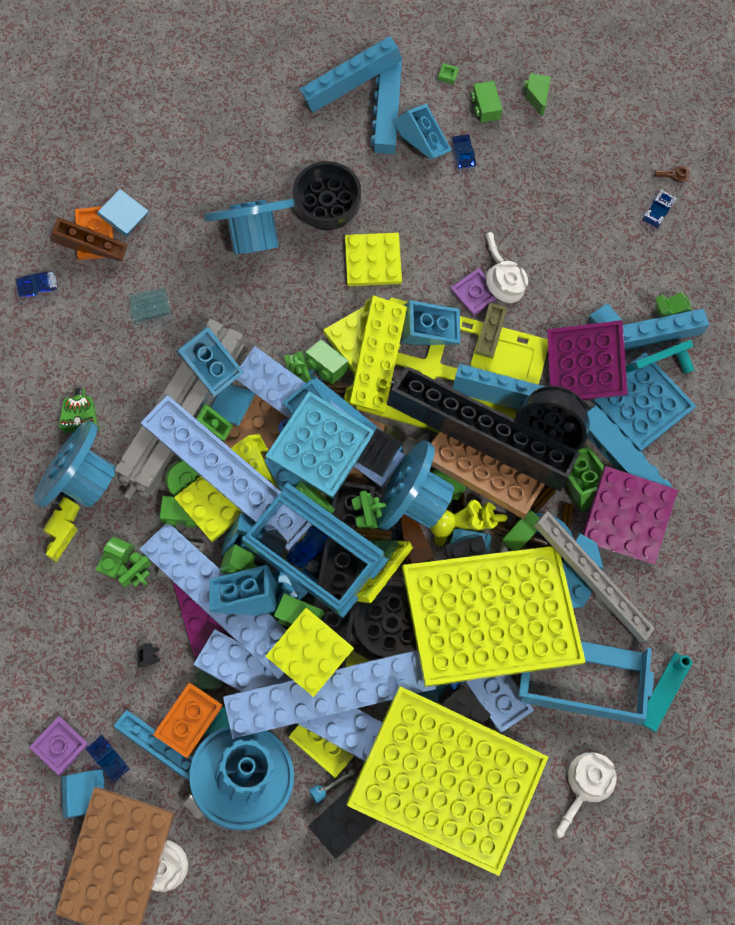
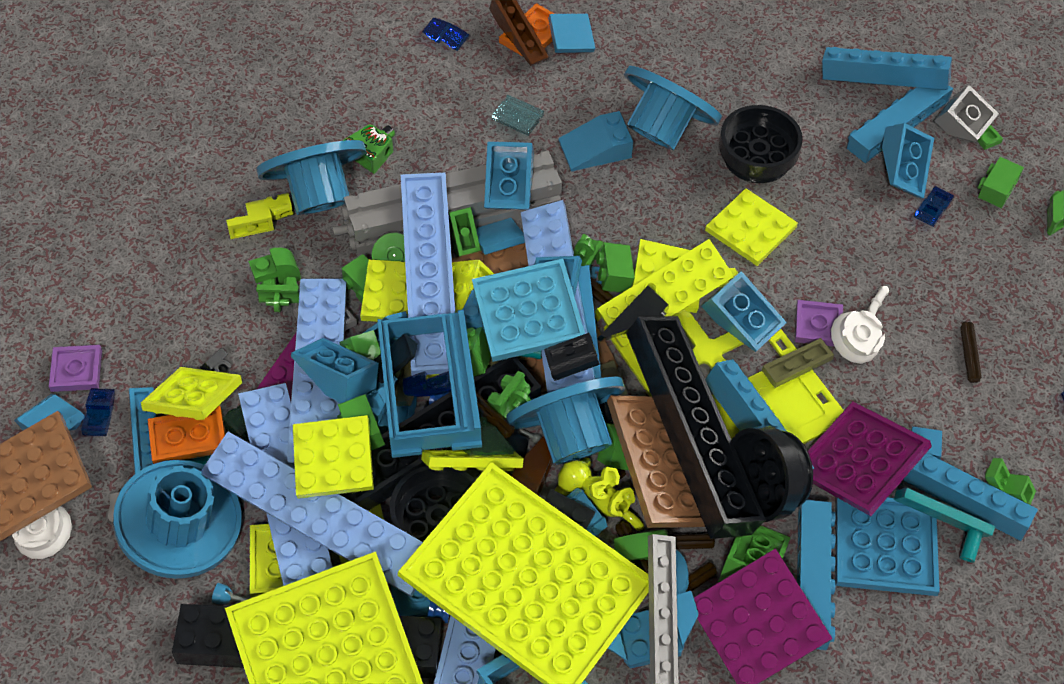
camera: 45 degrees right, 15 degrees down
none -> neon yellow plate [140,367,242,420]
none -> dark azure slope [558,111,633,172]
none -> black slope [598,286,669,342]
none -> light grey slope [934,85,999,142]
none -> dark brown axle [960,321,982,383]

